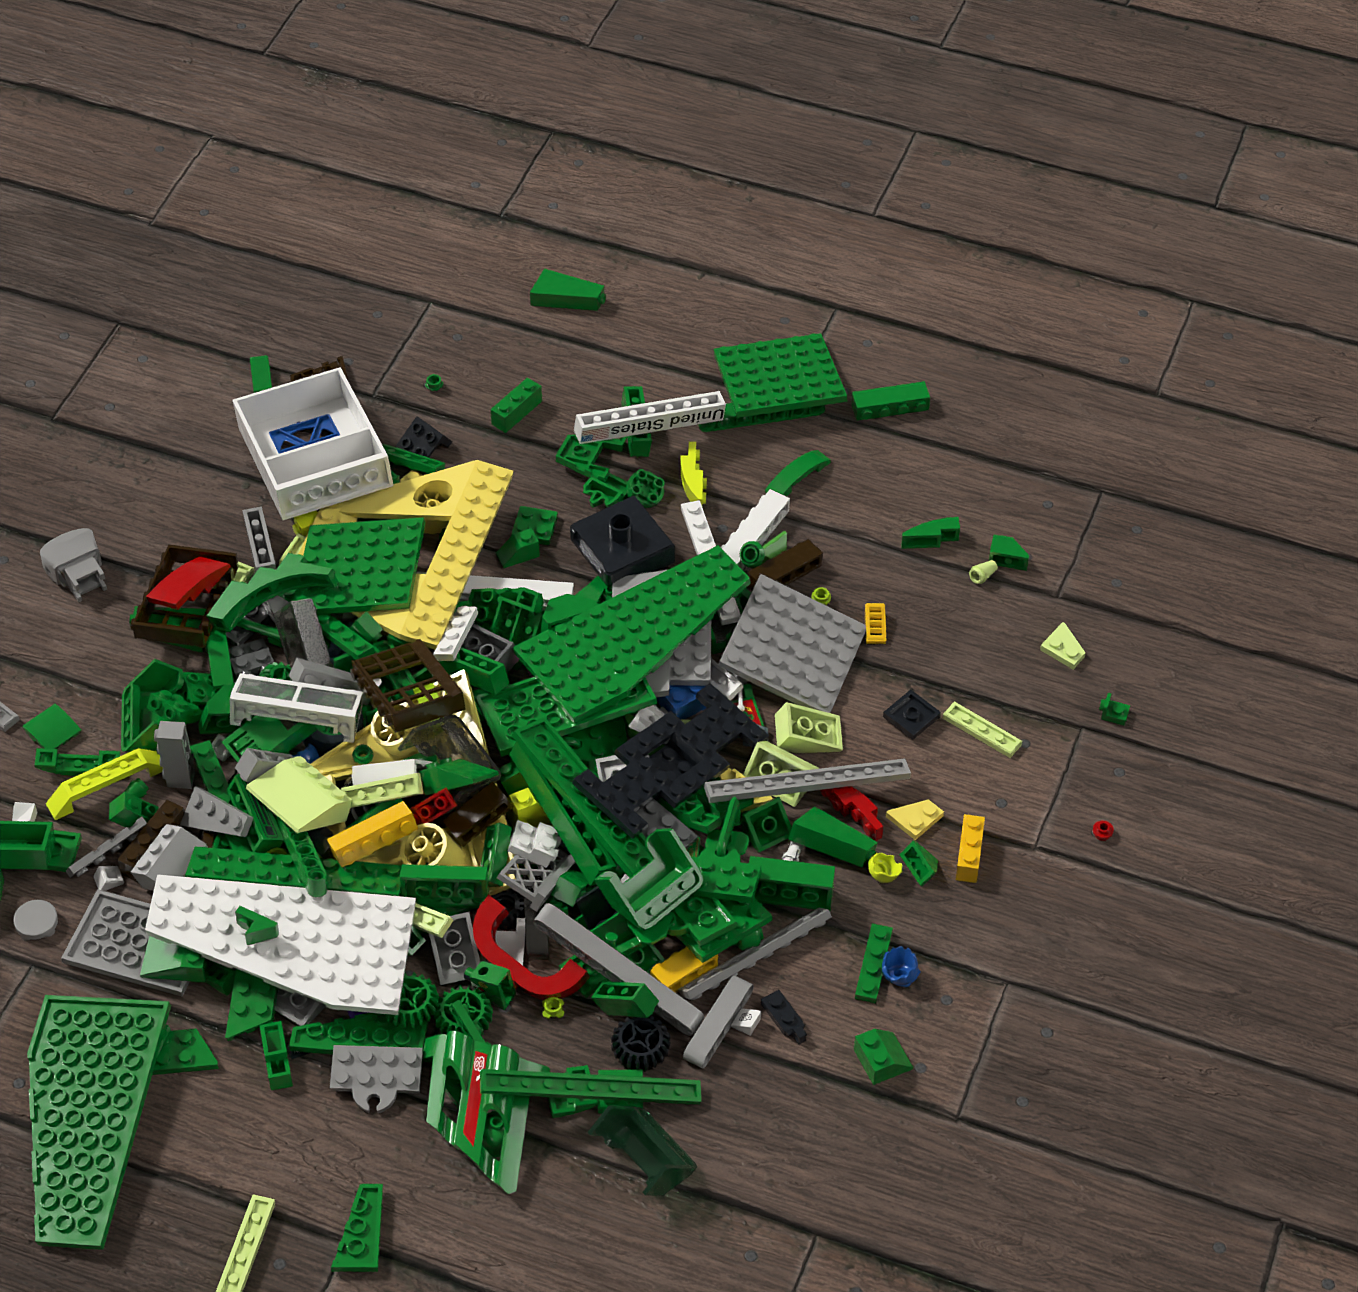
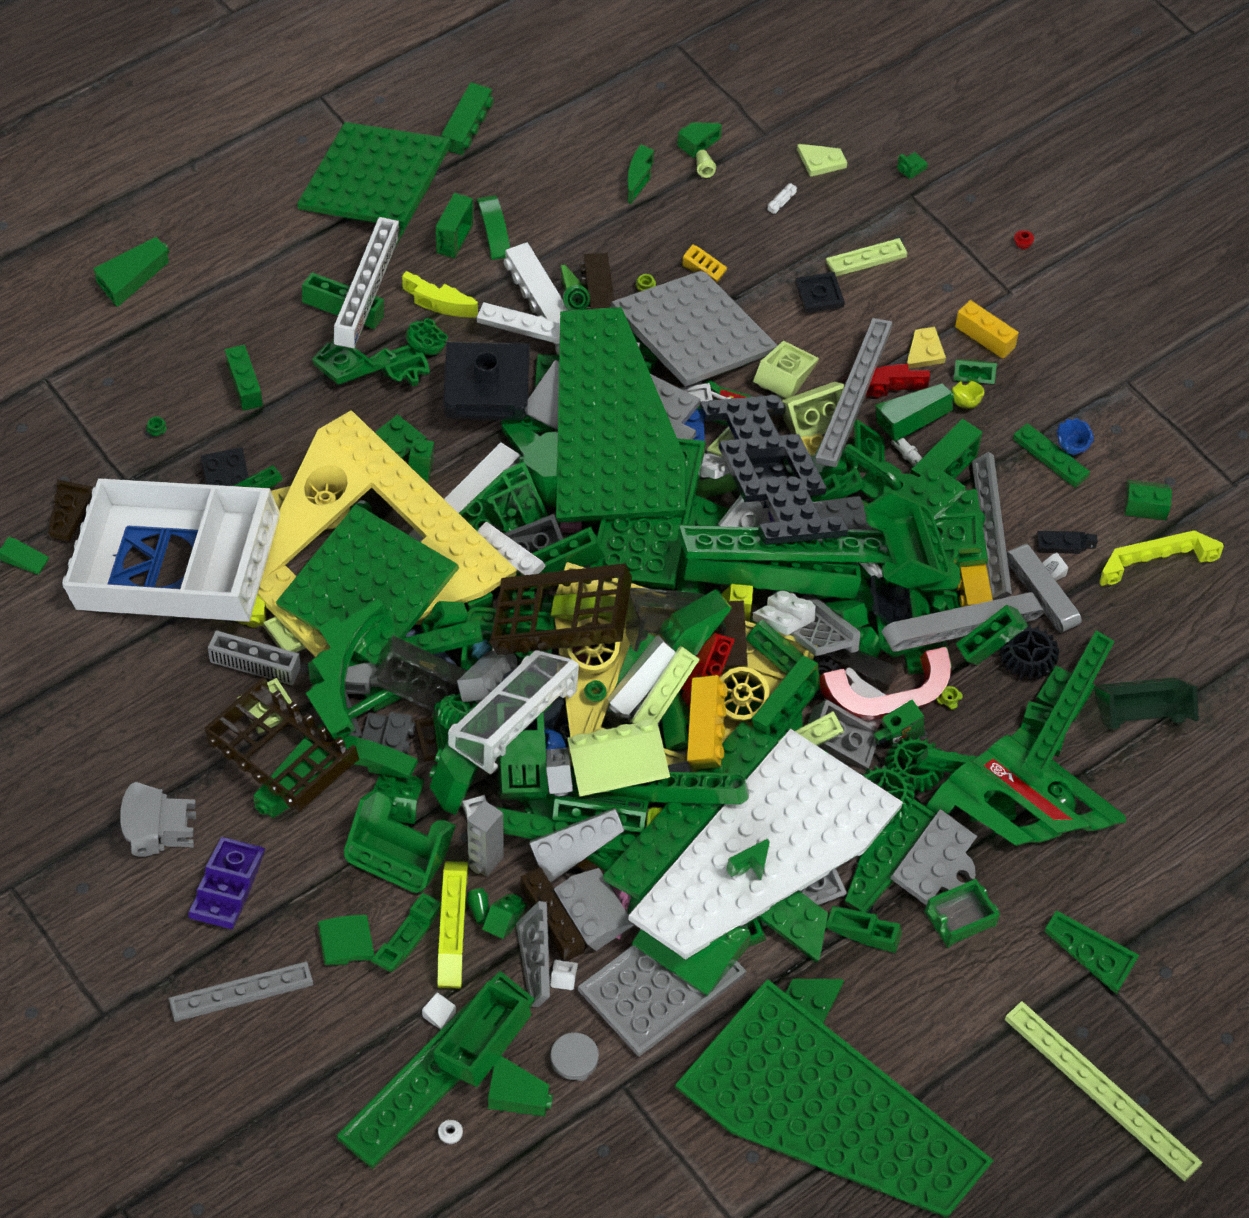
camera: 60 degrees left, 5 degrees up
red slope [146,557,231,610] -> none
green plate [147,690,203,724] -> none
none -> dark purple slope [189,837,265,930]
none -> green window [435,193,473,259]
none -> white axle [767,183,797,214]
none -> green window [925,879,1000,948]
none -> neon yellow slope [1099,531,1224,586]

